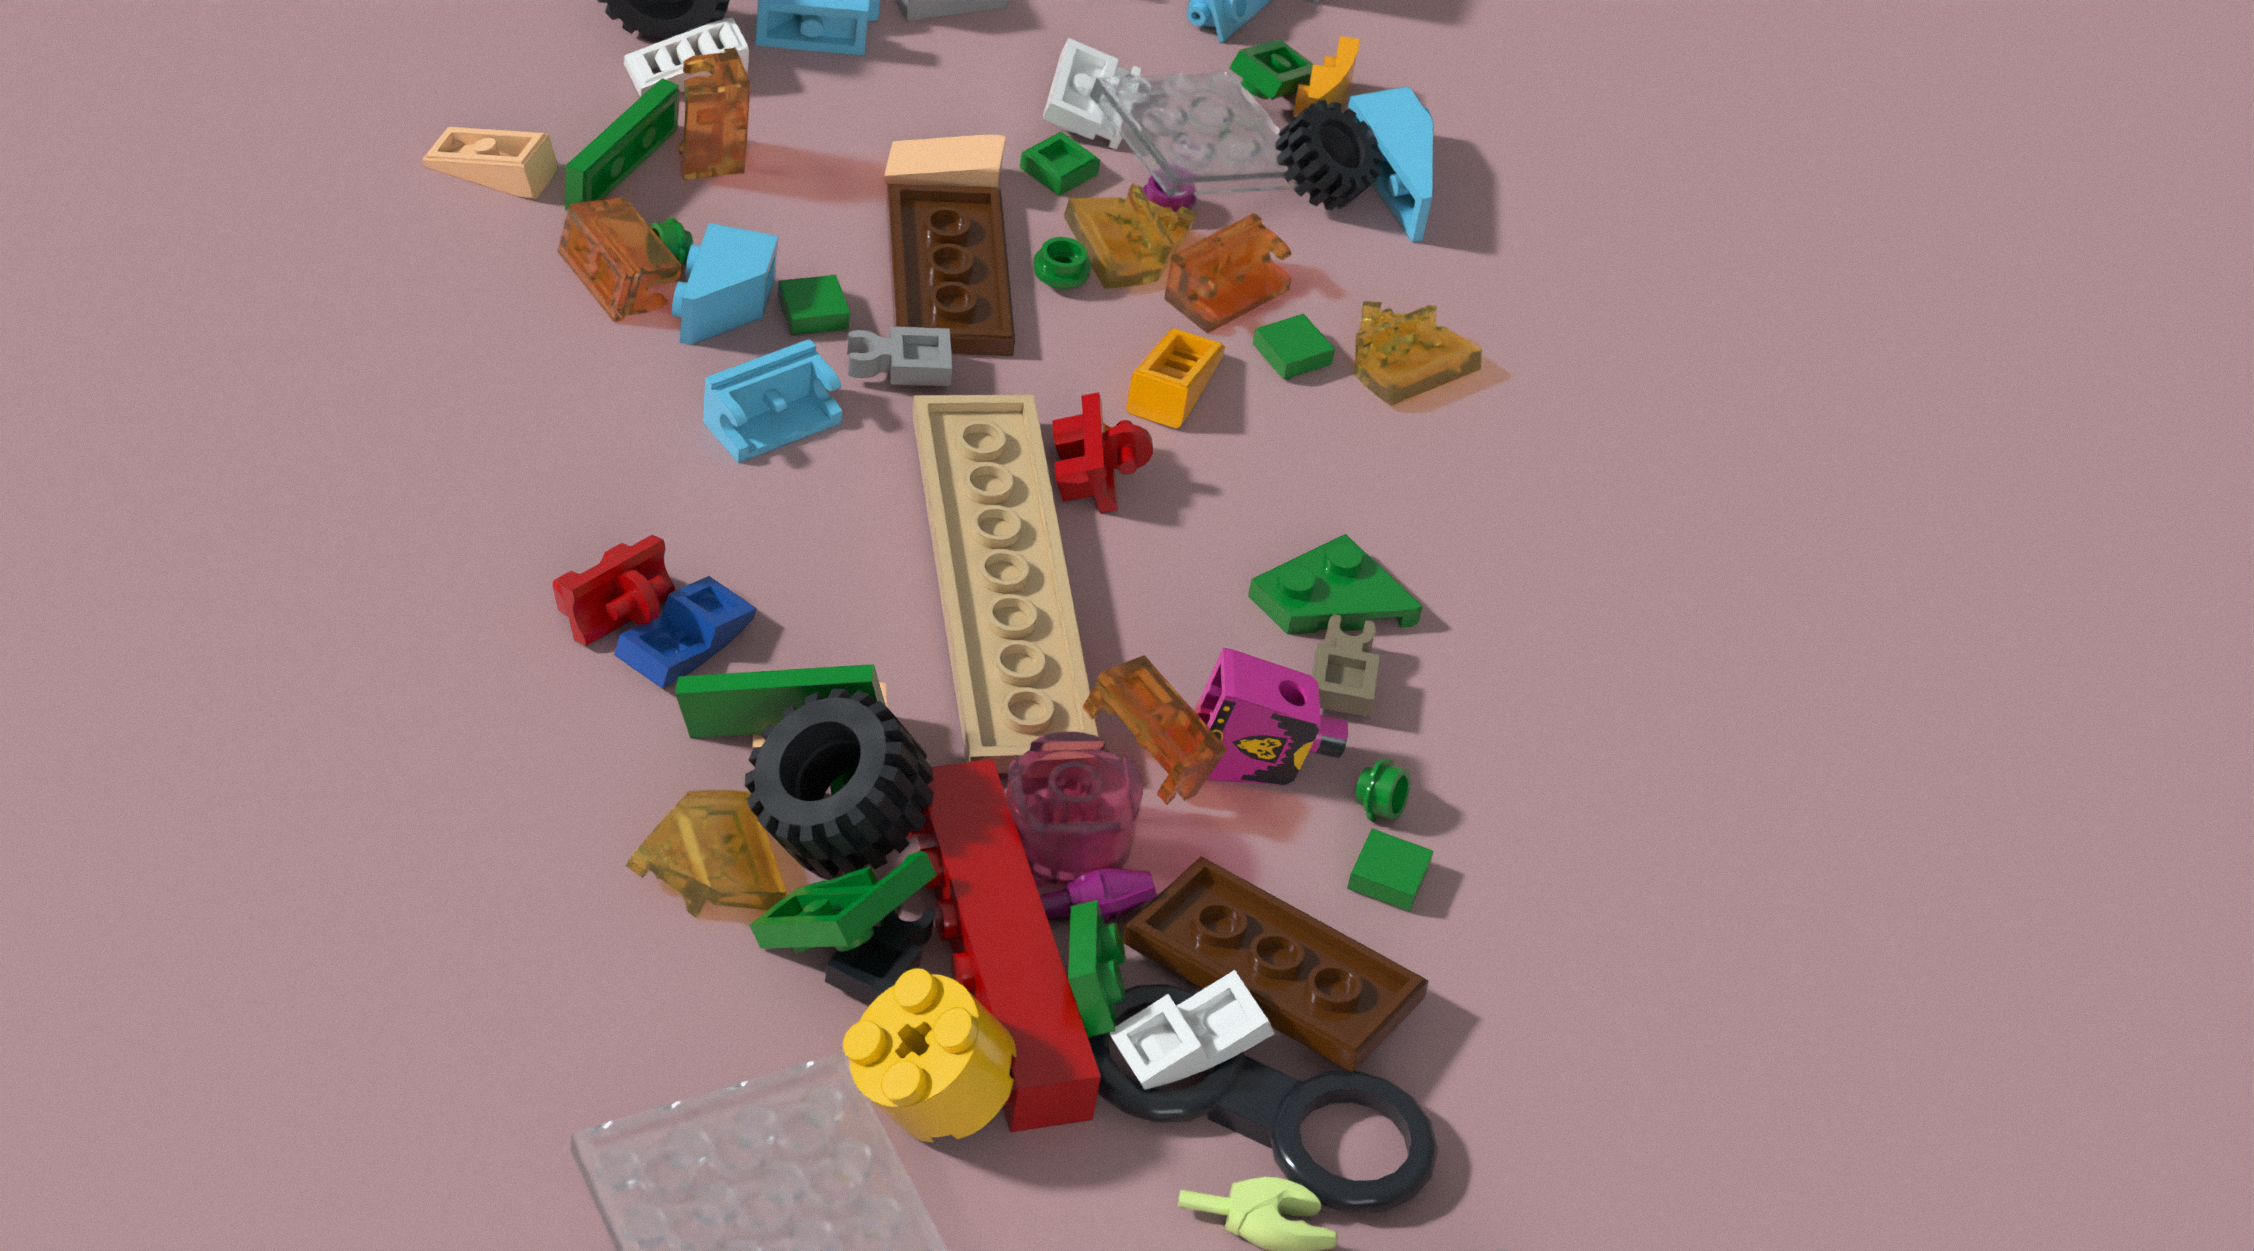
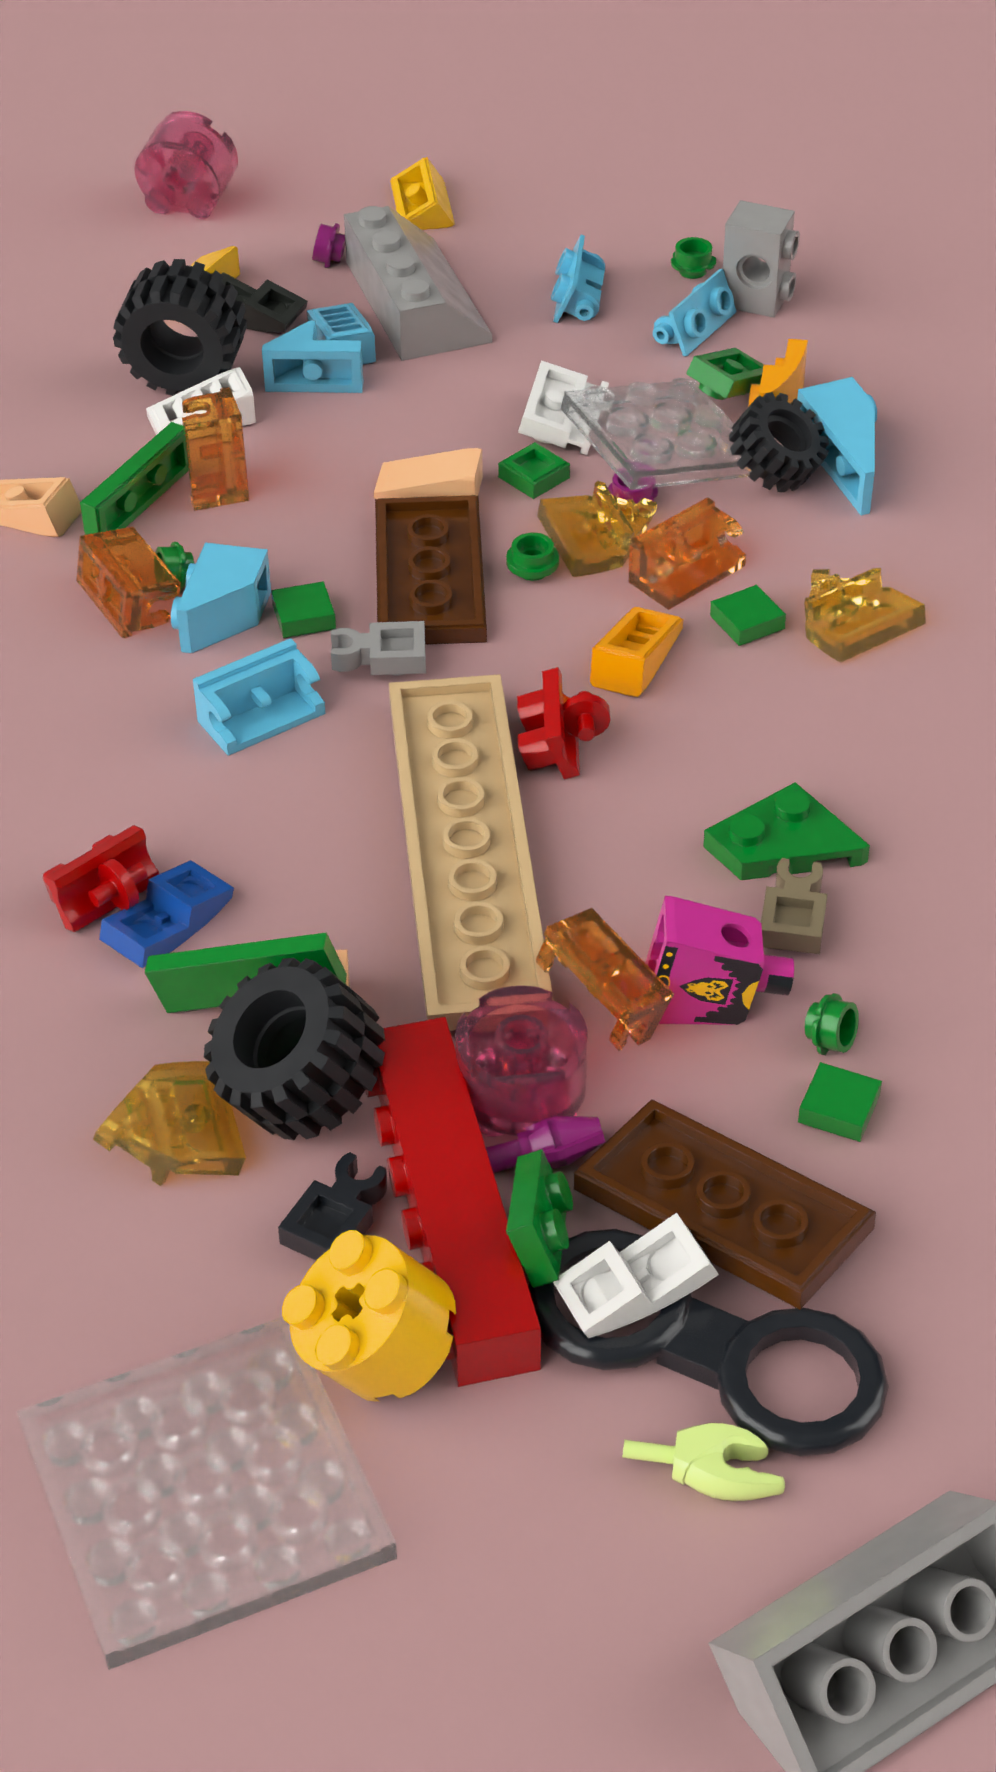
camera: 10 degrees right, 0 degrees up
green wing [749,851,937,953] -> none

